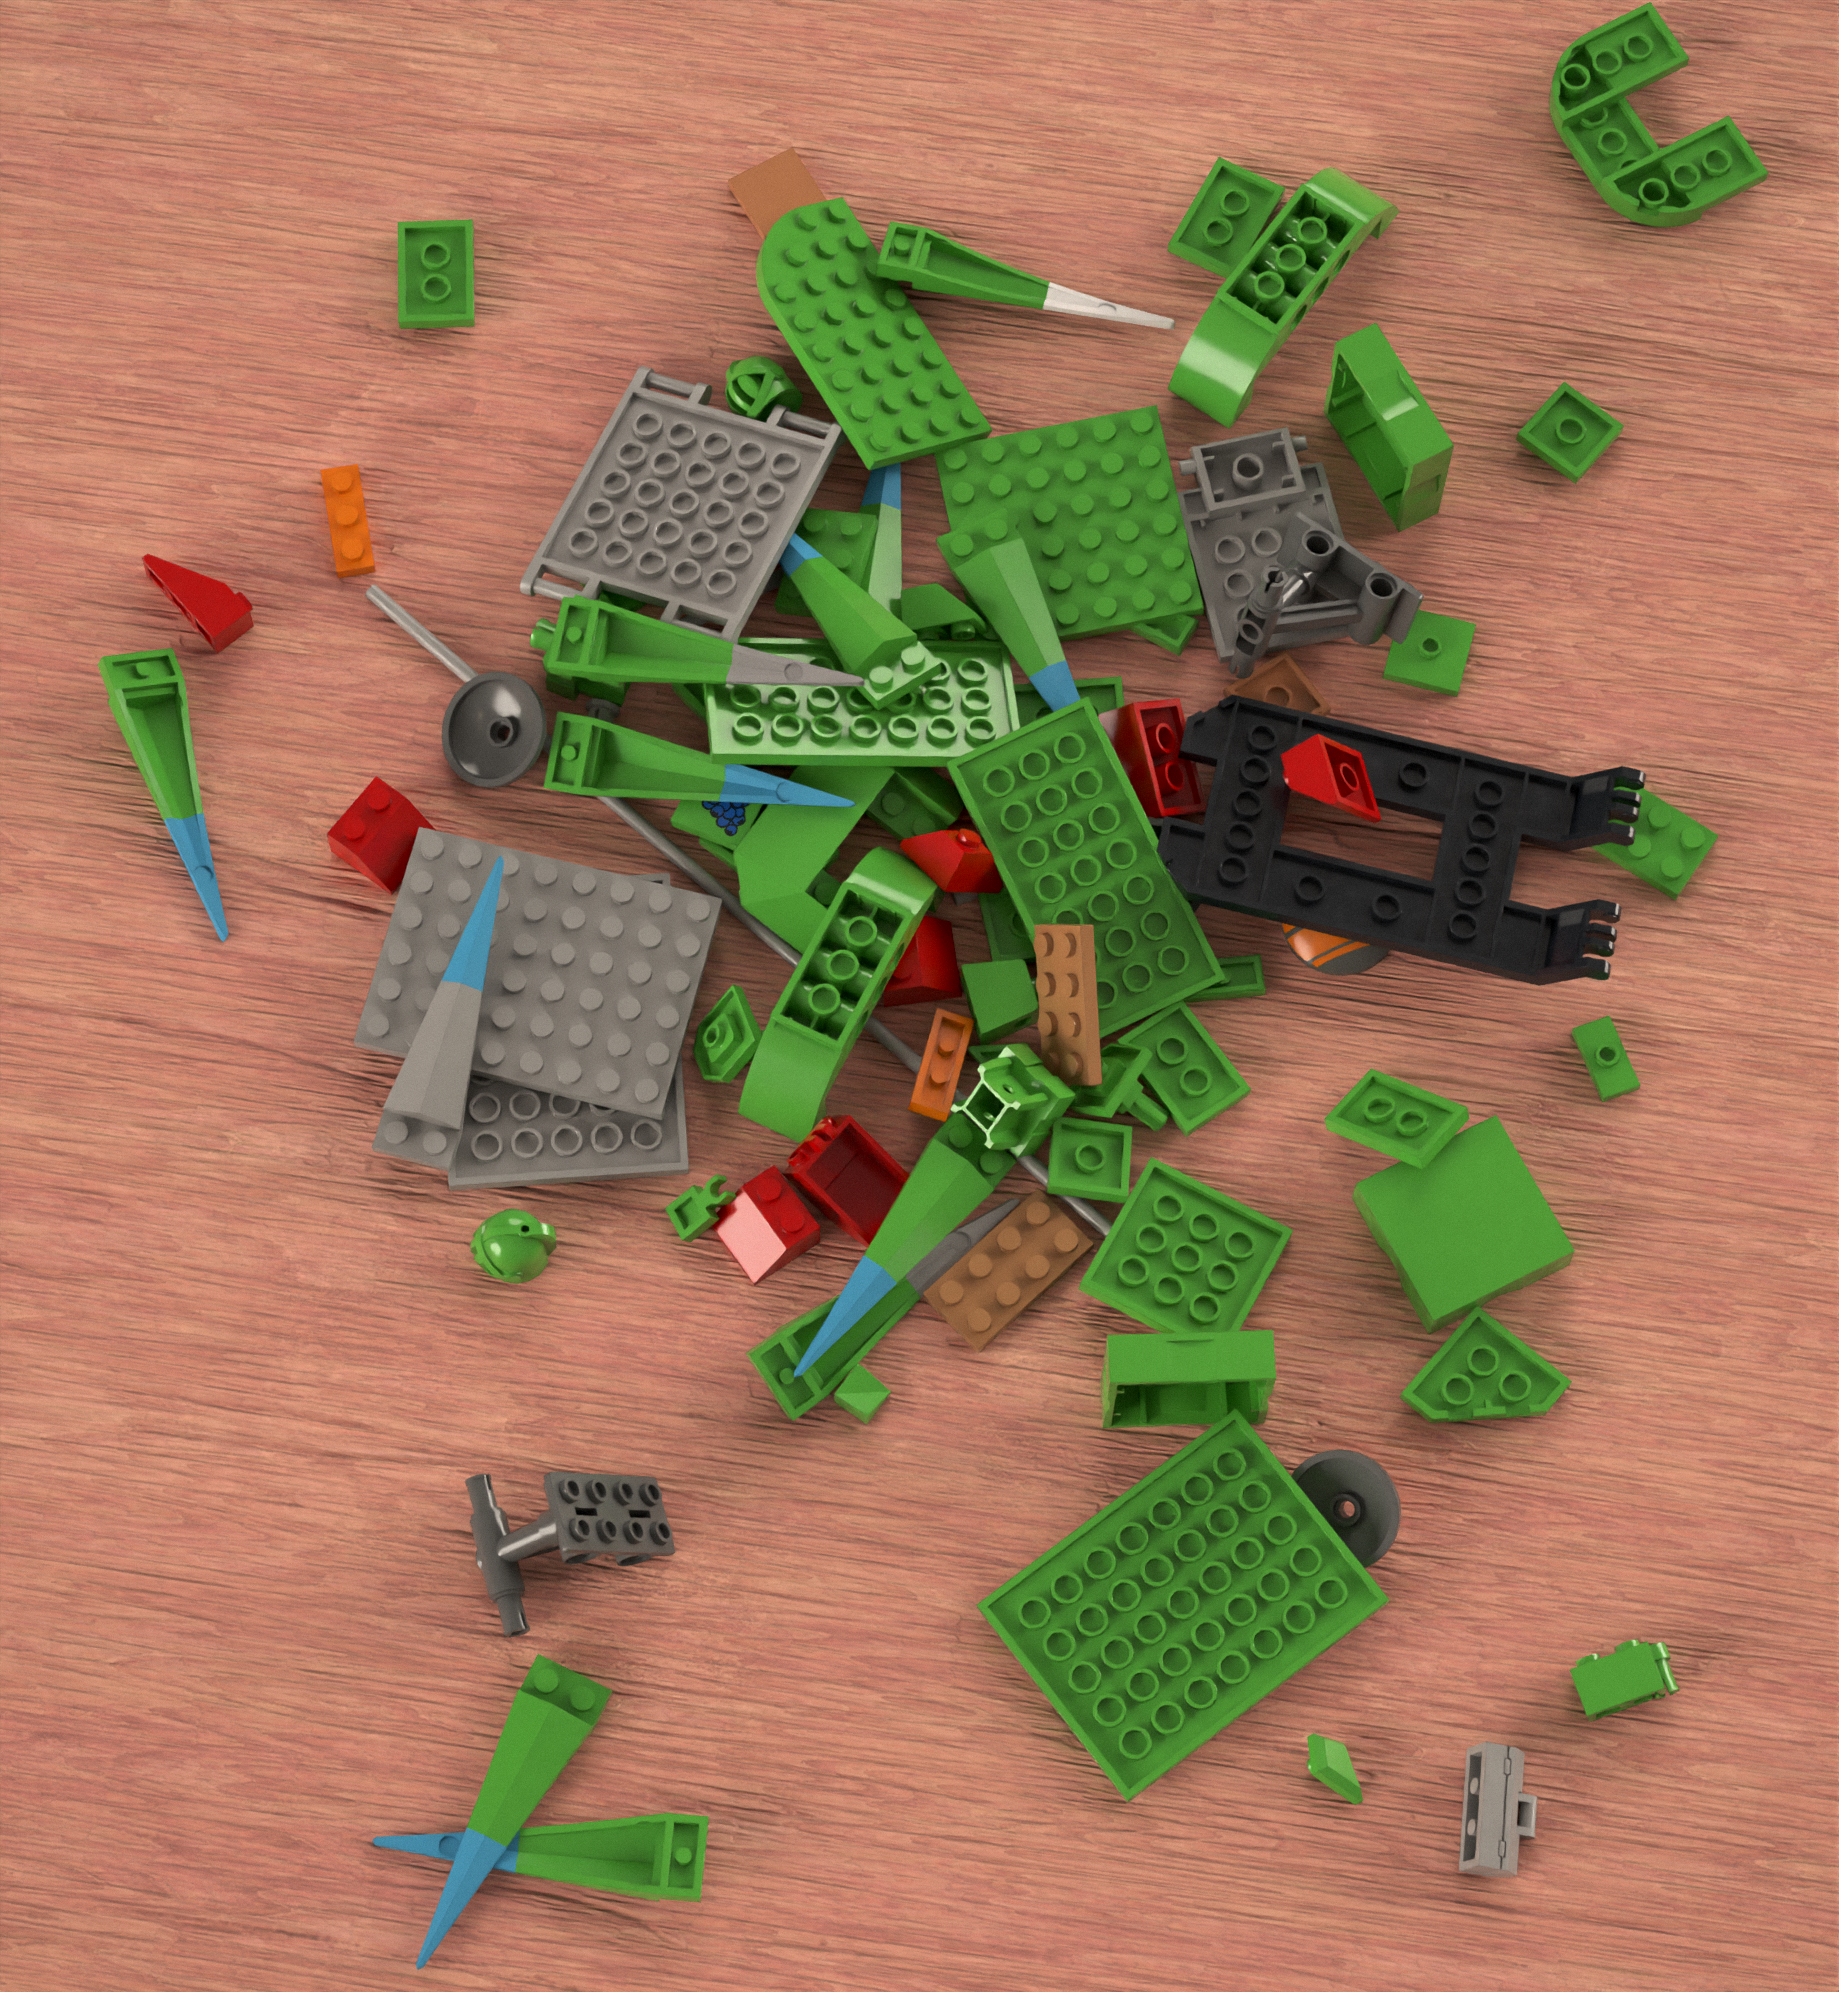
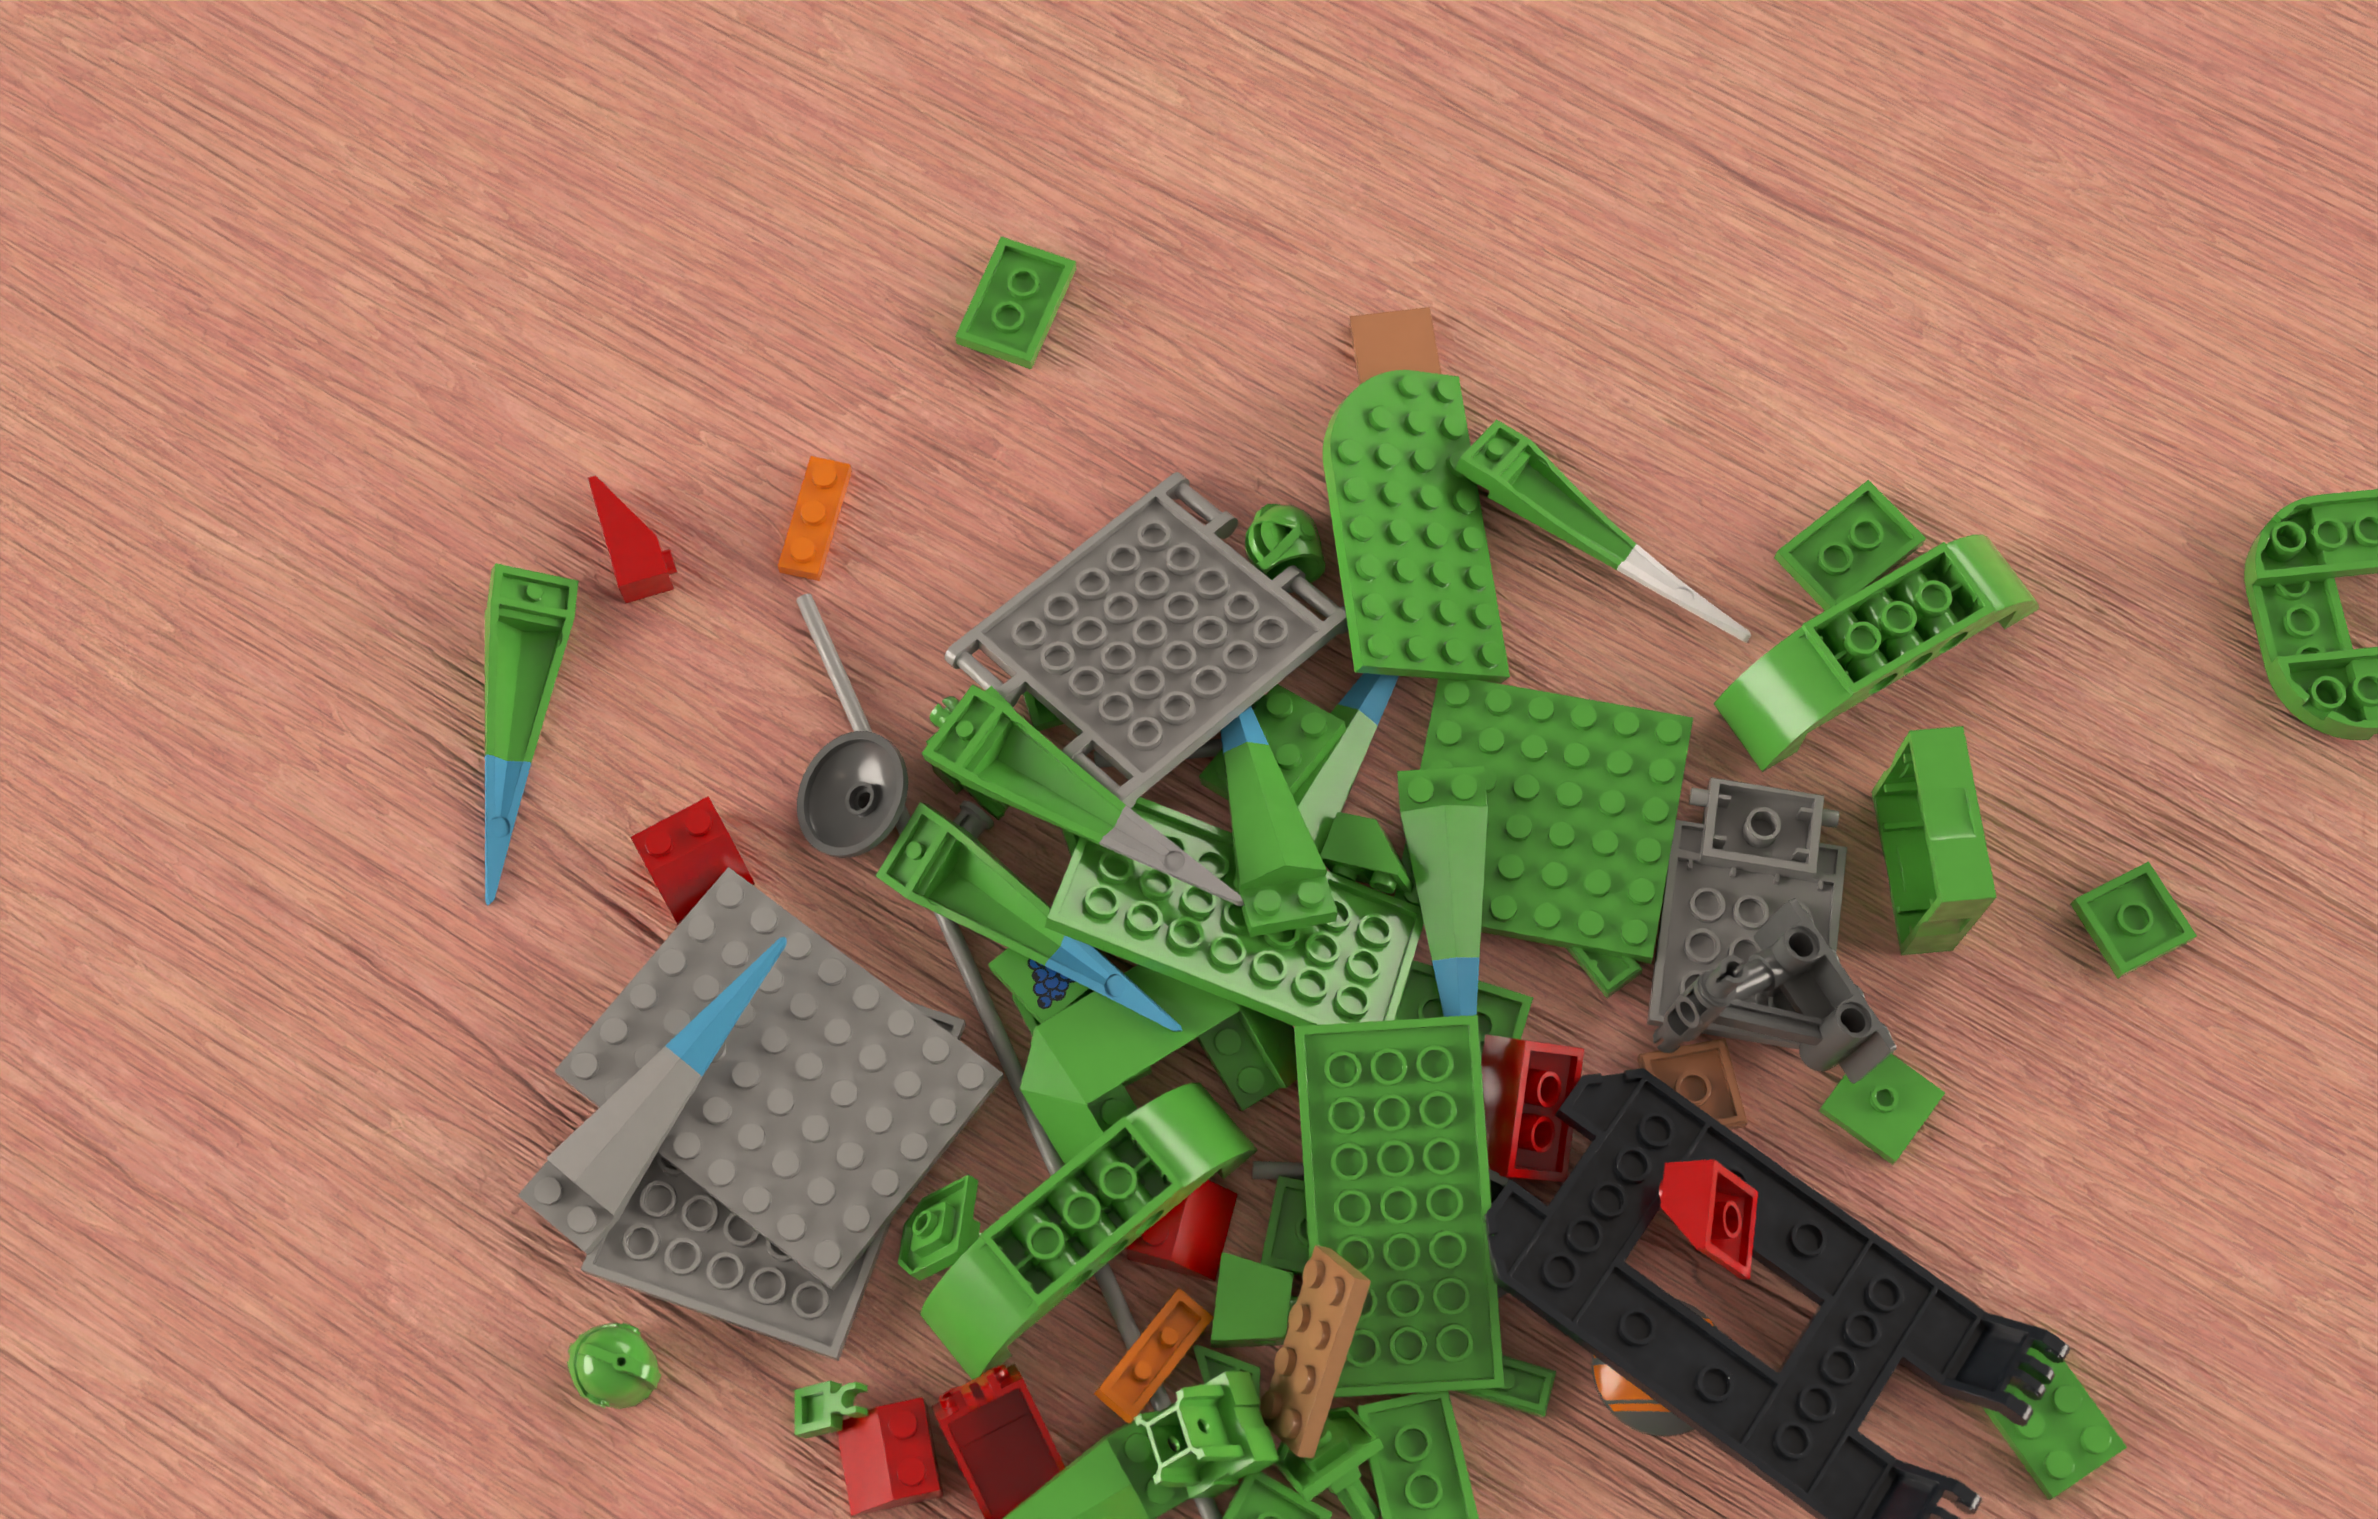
camera: 25 degrees right, 0 degrees up
red slope [899,829,1003,893] -> none

